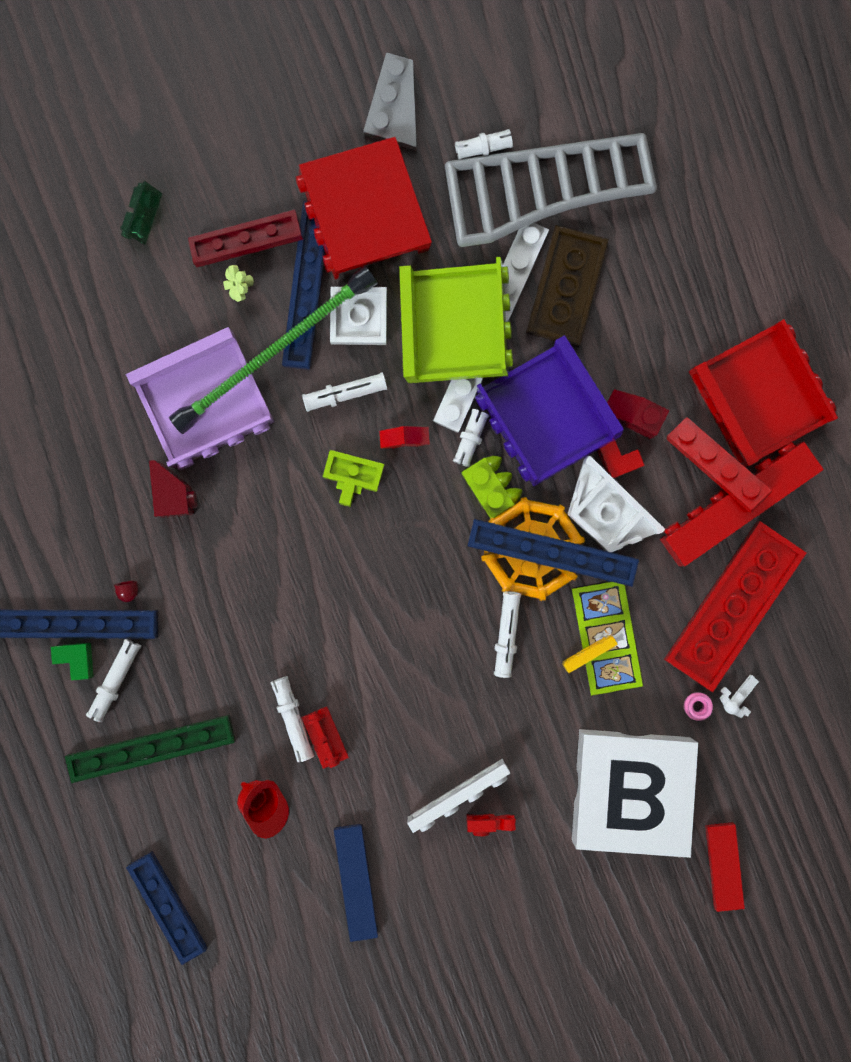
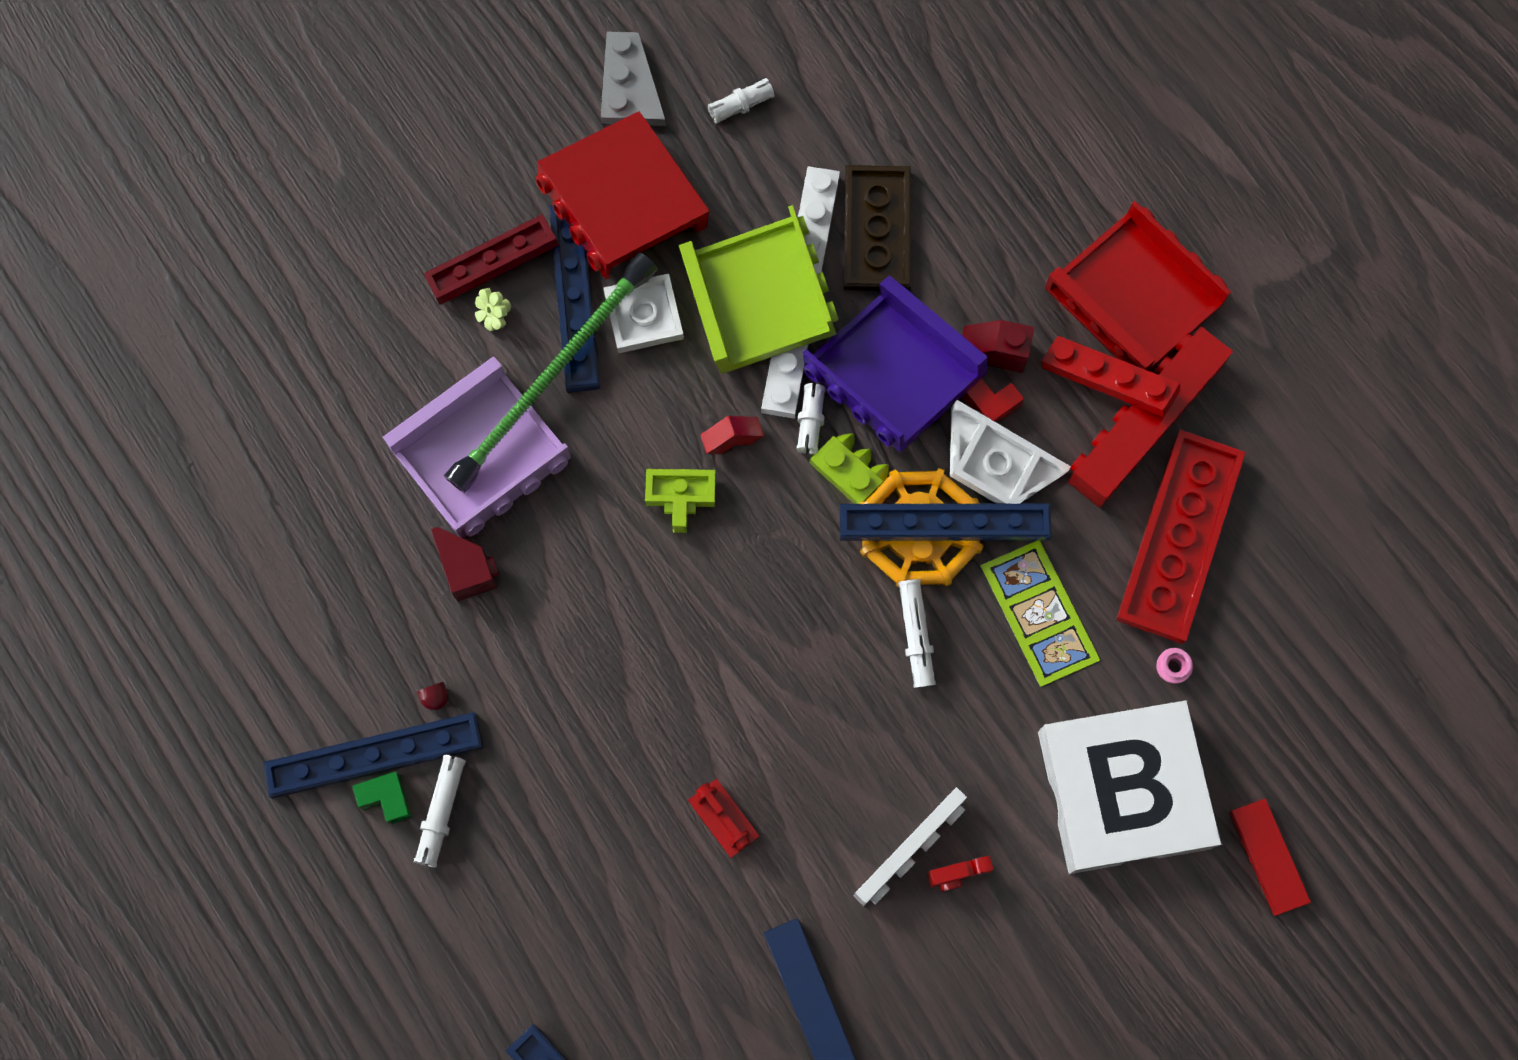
camera: 15 degrees left, 15 degrees down
dark green tile [65,714,236,783] -> none
clear green hinge [120,181,162,245] -> none
red piece [237,780,289,839] -> none
white pin [270,676,314,762] -> none
white pin [302,372,387,412] -> none
light grey bar [445,133,657,247] -> none
yellow tile [562,635,618,673] -> none
white piece [720,675,759,718] -> none

